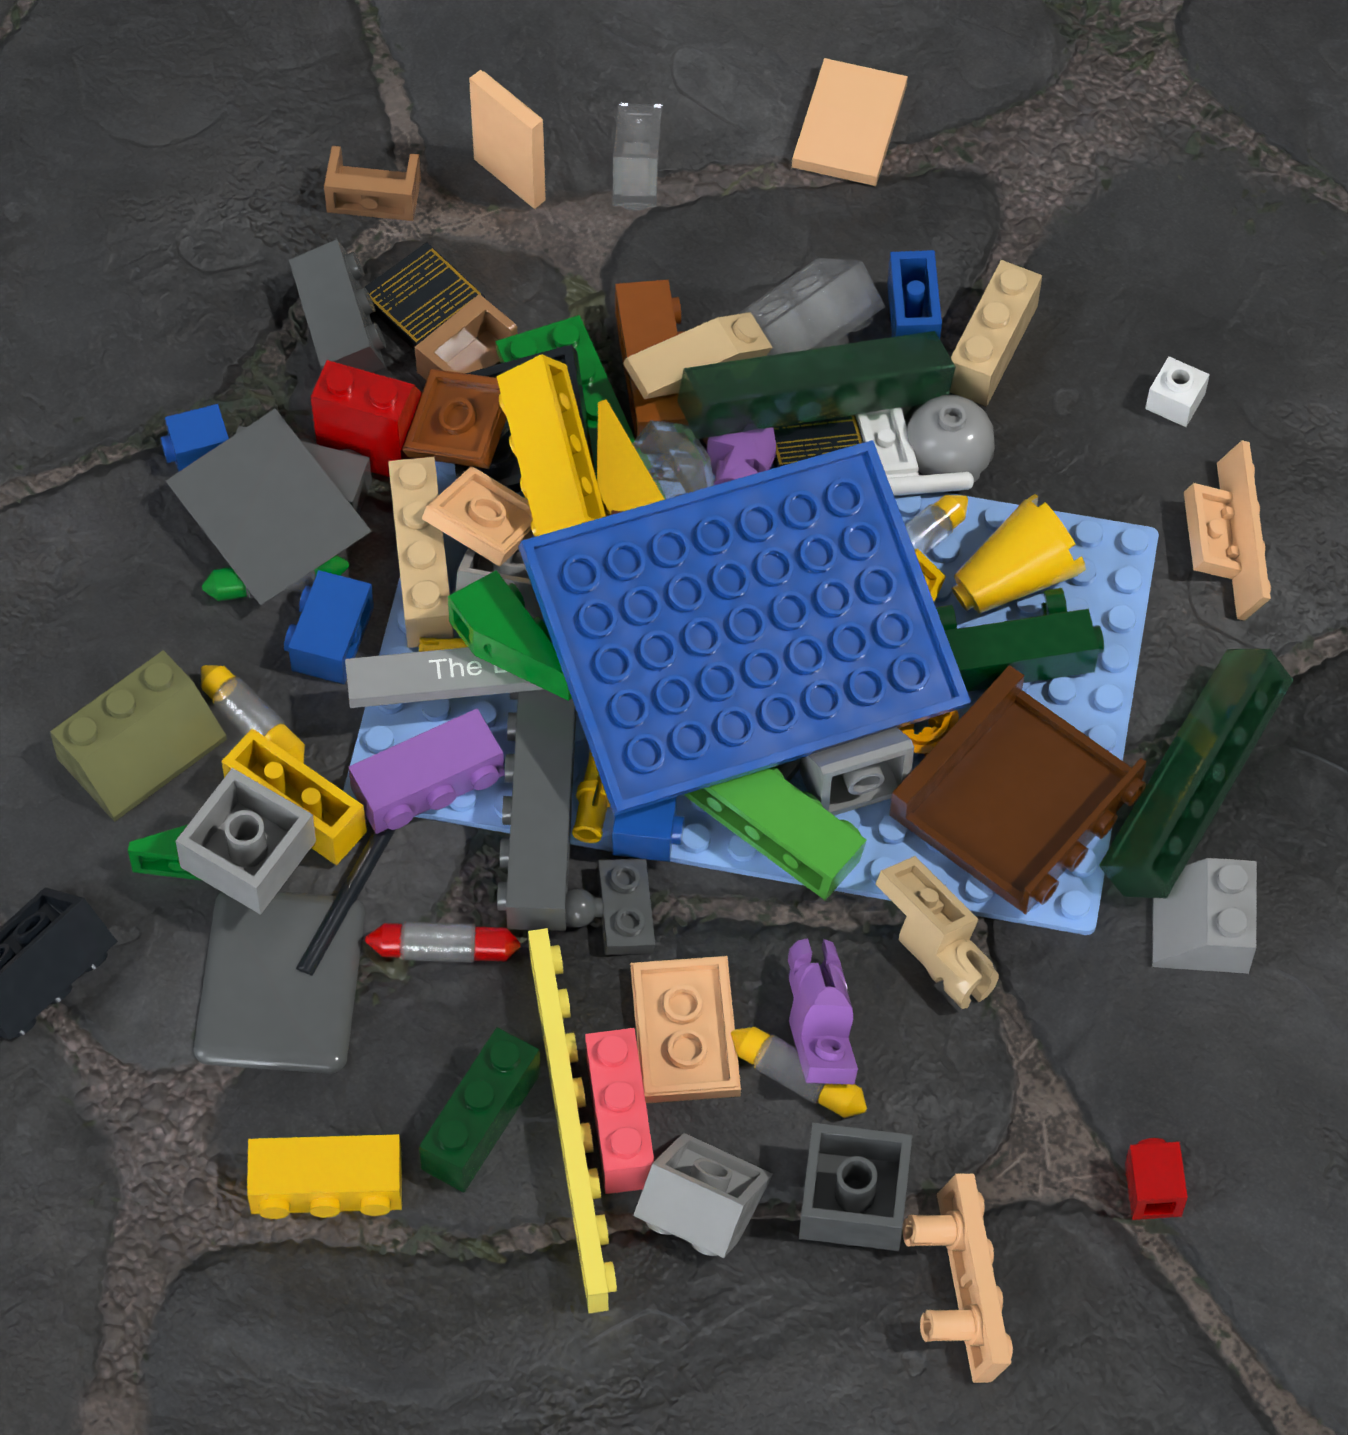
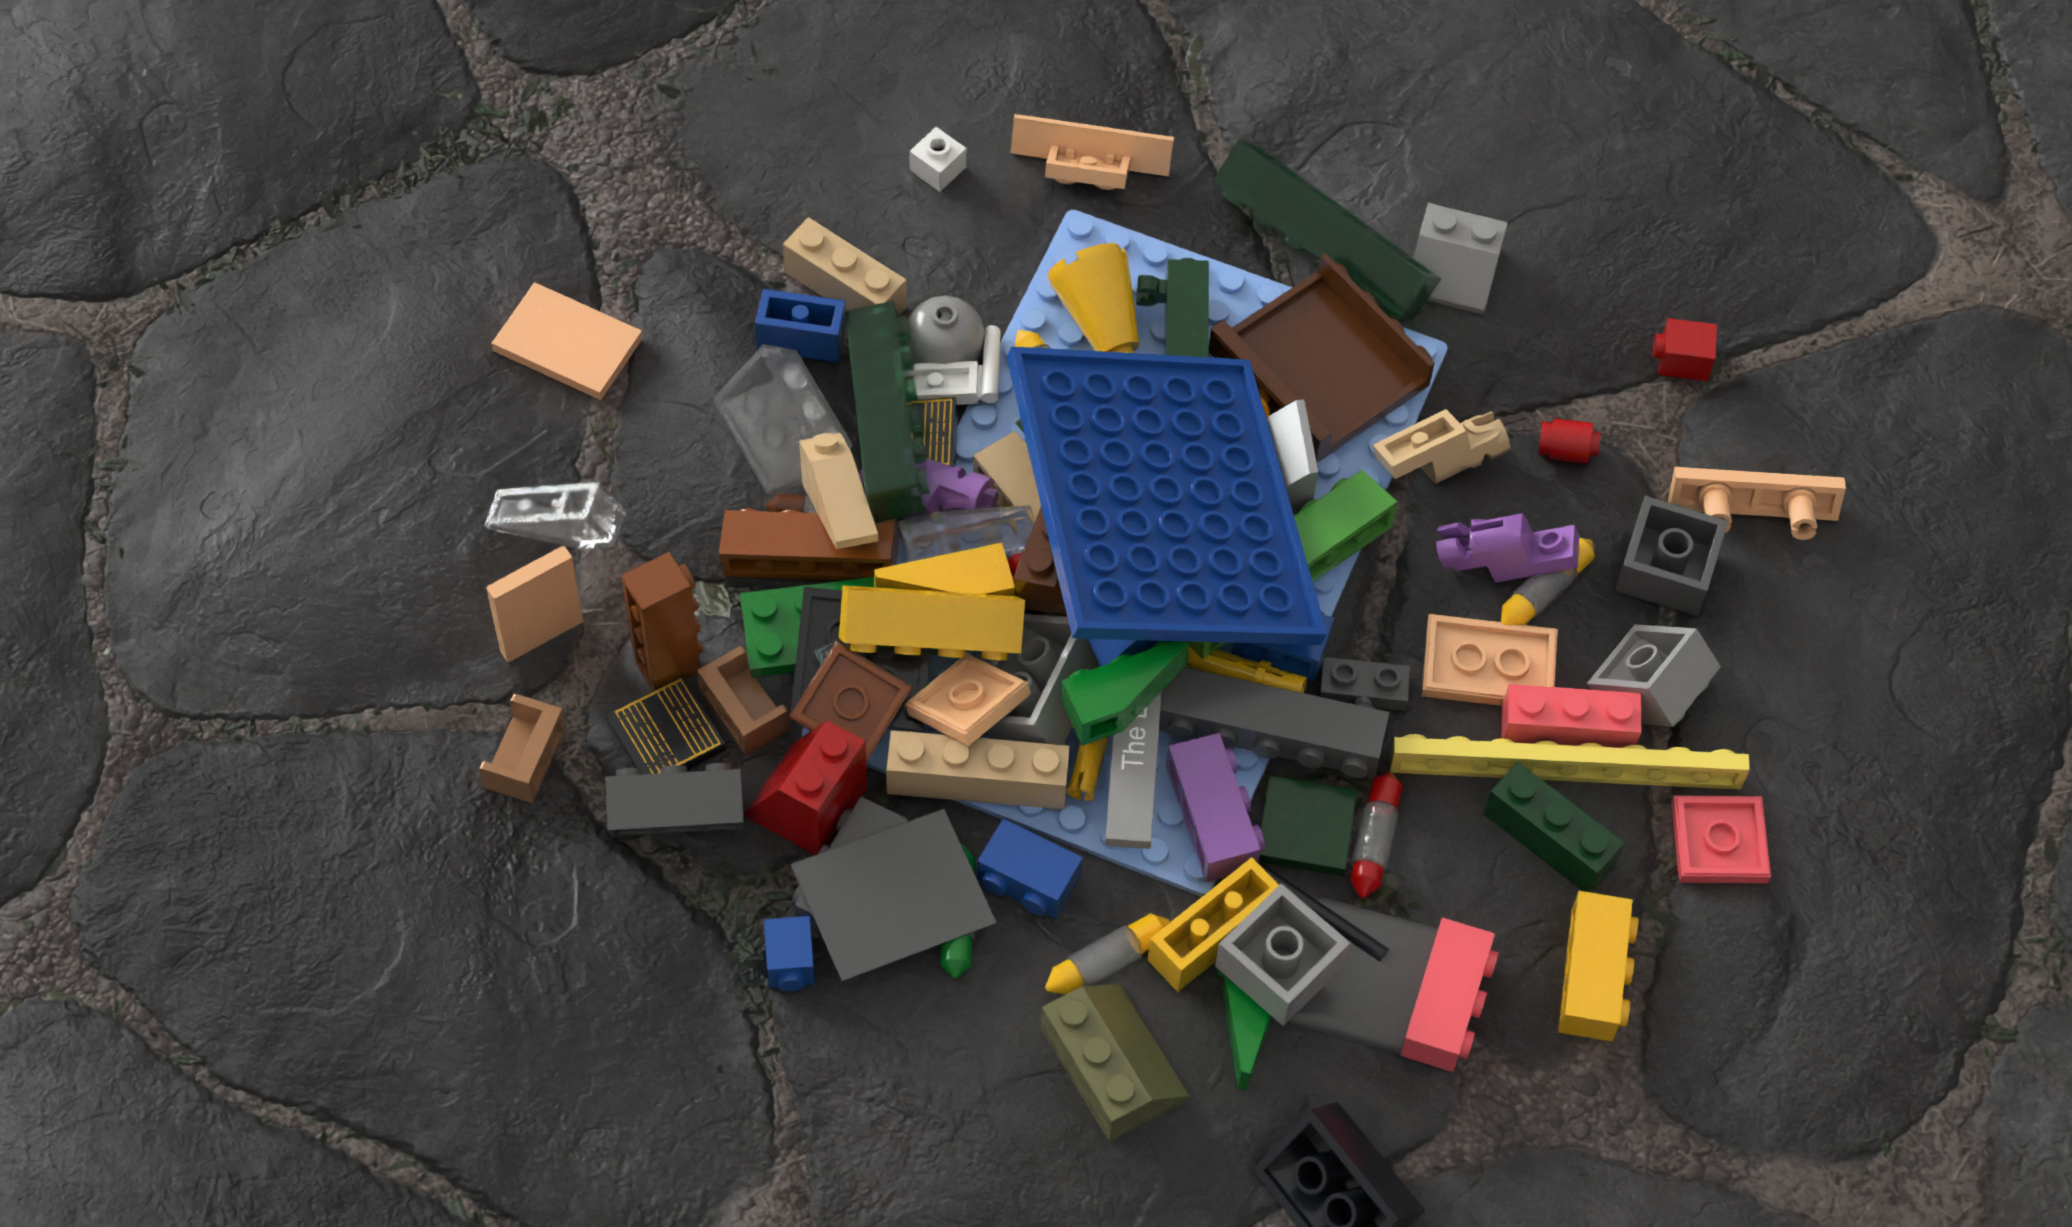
camera: 80 degrees left, 0 degrees up
none -> dark orange brick [621,552,703,691]
none -> dark green tile [1259,775,1357,876]
none -> coral brick [1400,917,1499,1072]
none -> red brick [1538,418,1601,464]
none -> coral tile [1671,796,1771,883]

